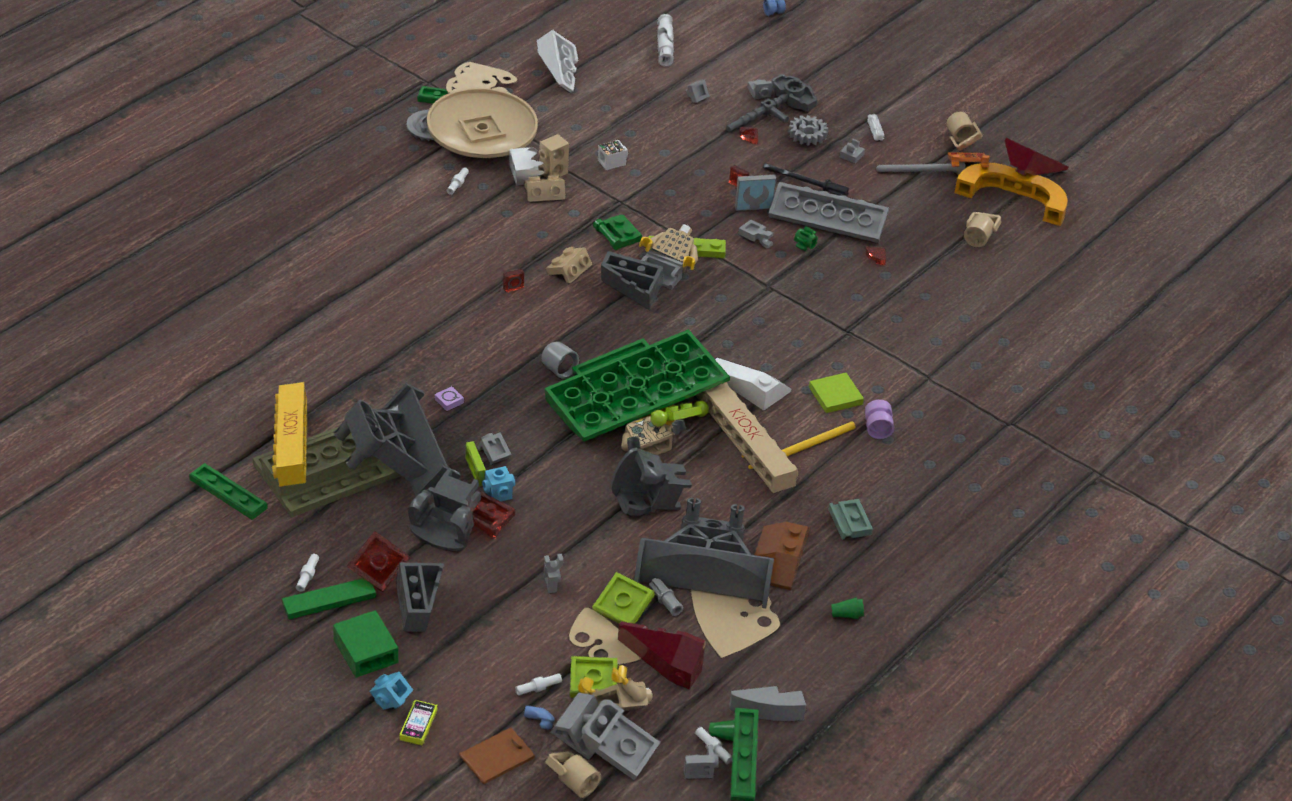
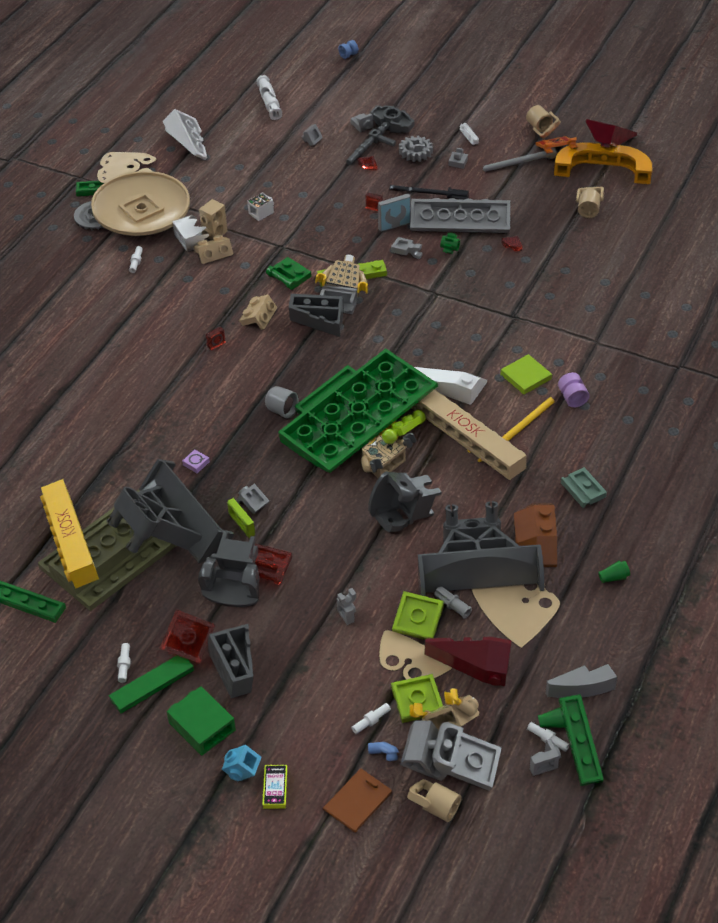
camera: 10 degrees left, 5 degrees up
medium azure brick [482,466,515,504] -> none

